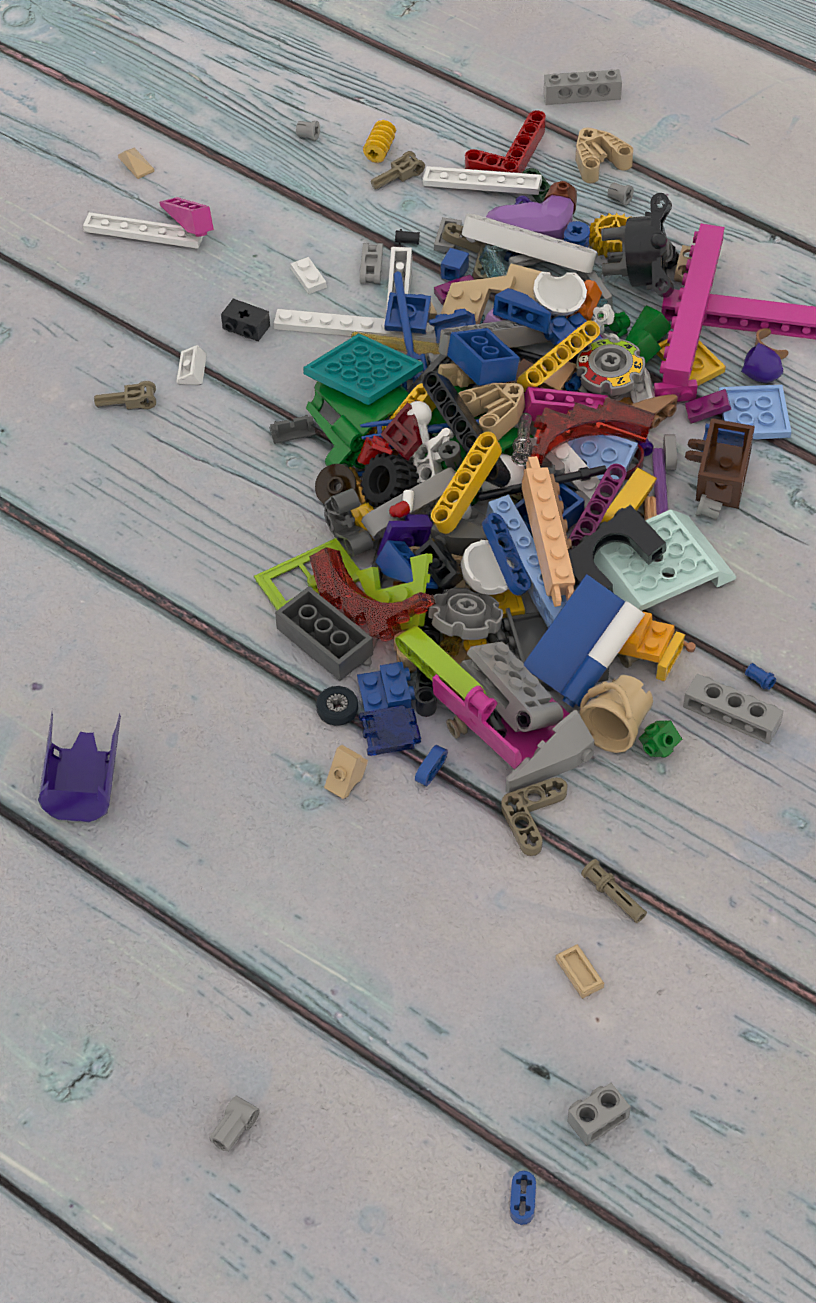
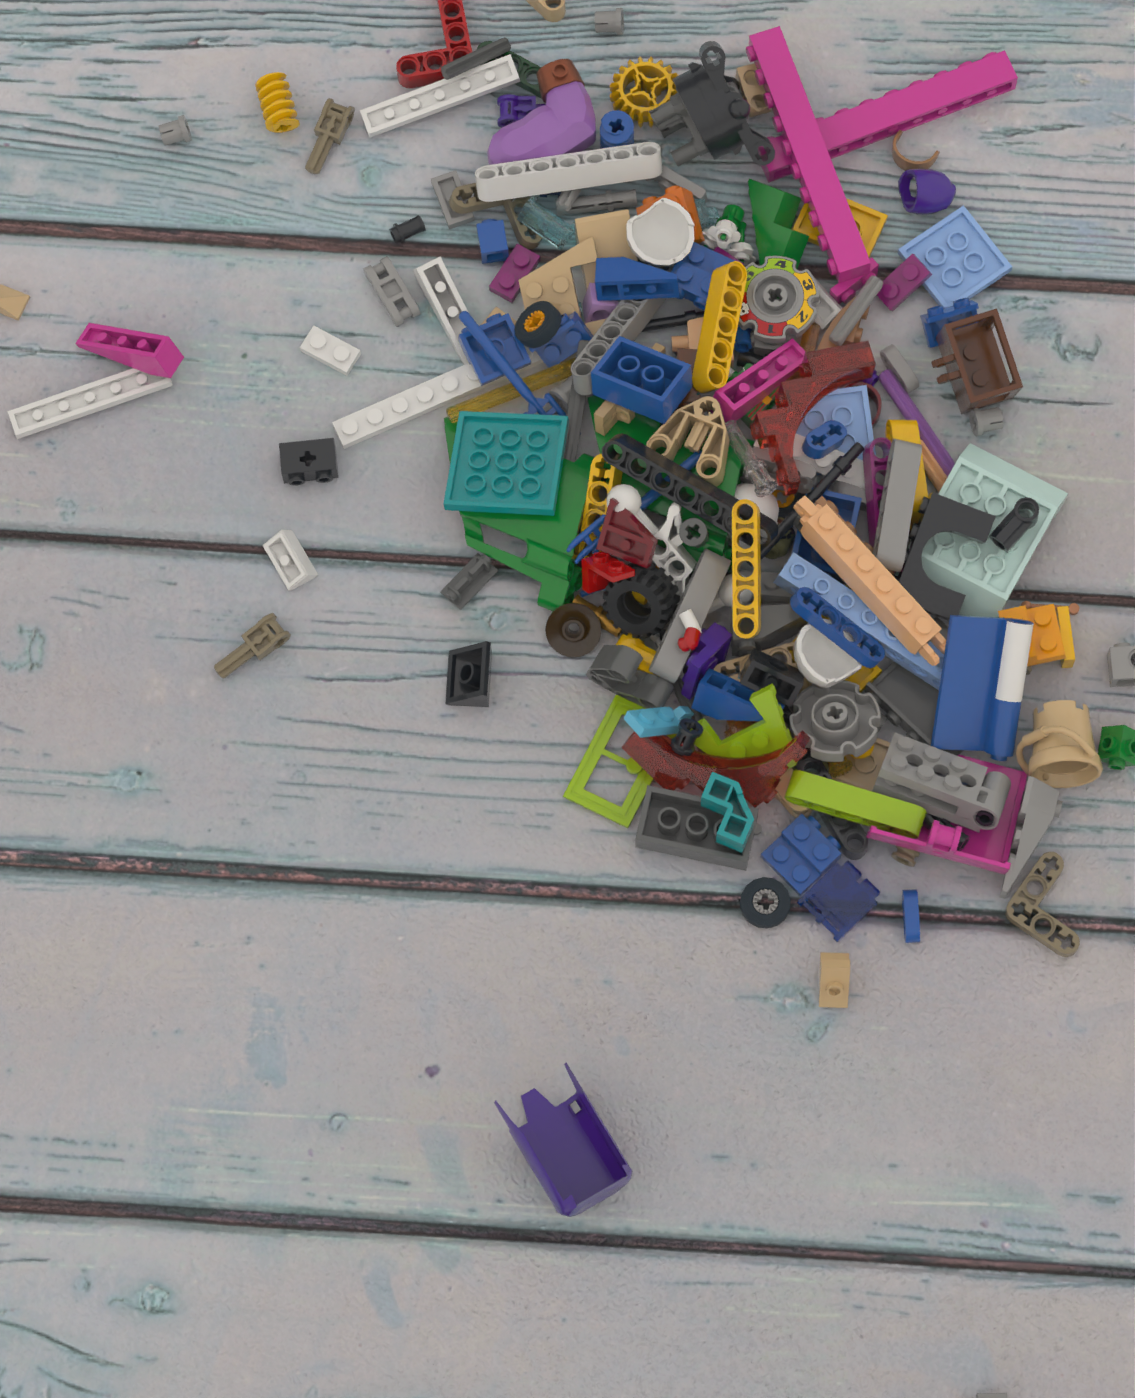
camera: 30 degrees left, 20 degrees up
none -> dark grey axle [441,37,511,80]
none -> black slope [445,641,492,707]
none -> black bush [514,301,562,349]
none -> medium azure hinge [624,706,694,738]
none -> black bush [670,718,703,756]
none -> teal brick [701,772,754,853]
none -> blue beam [802,420,847,459]
none -> light grey axle [829,275,883,346]
none -> light grey beam [873,438,922,572]
none -> black piece [989,497,1039,553]

